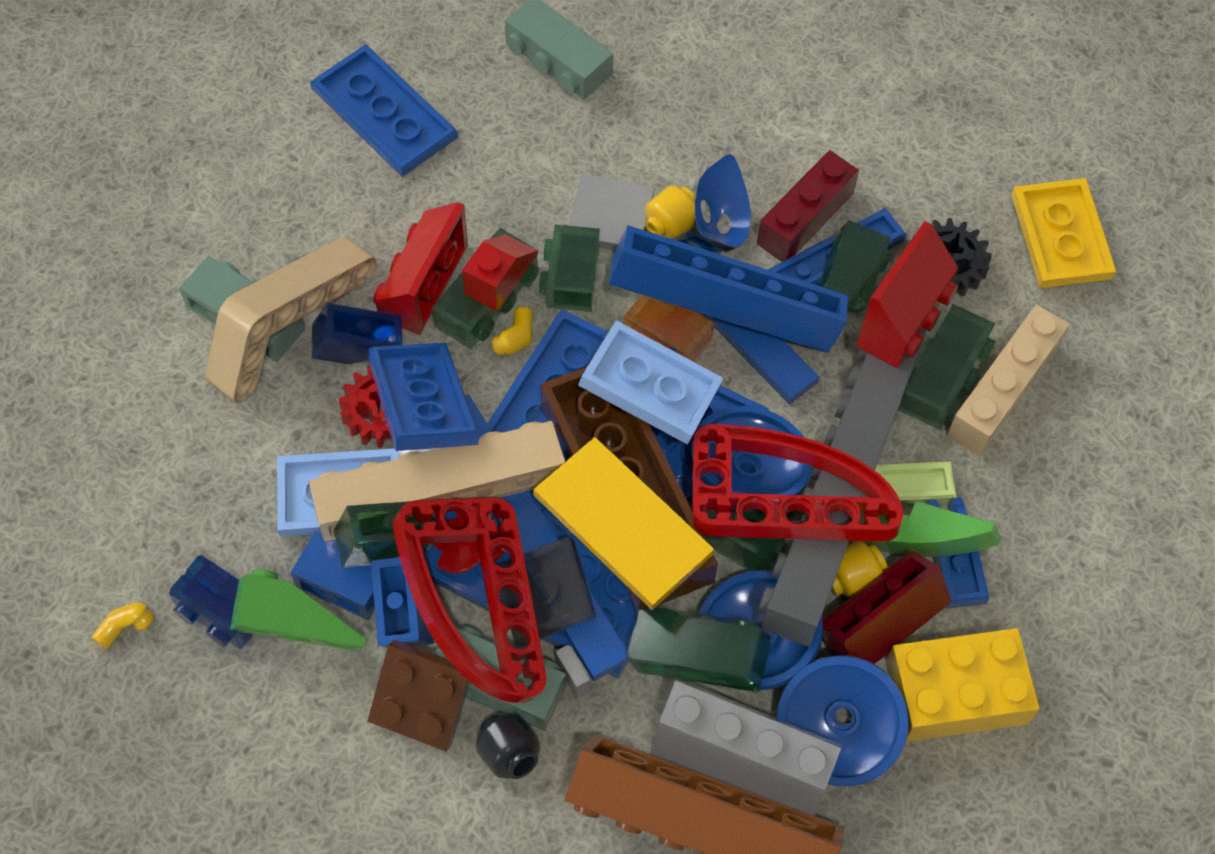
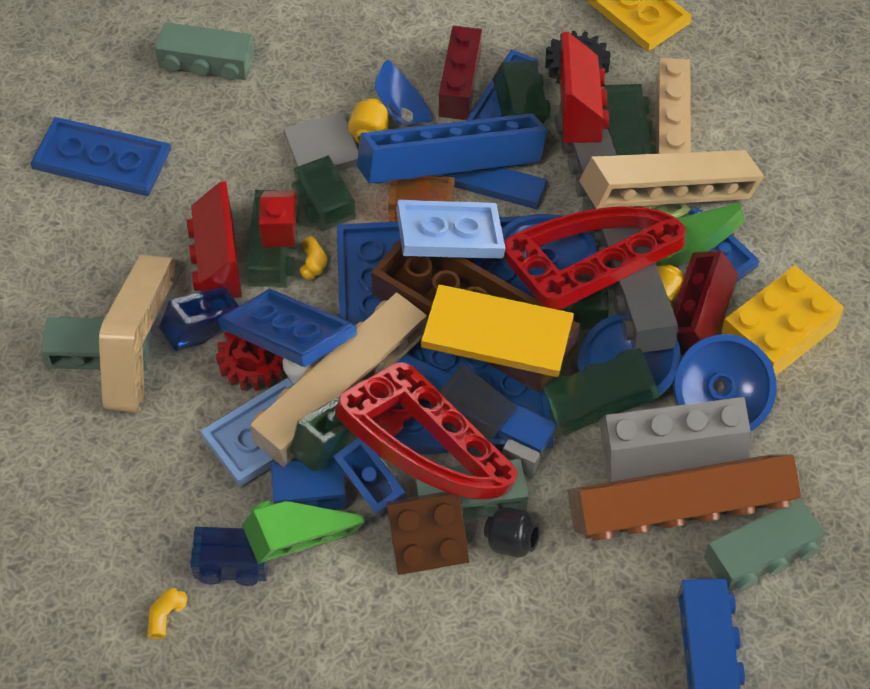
camera: 30 degrees left, 5 degrees down
none -> tan brick [579,150,764,209]

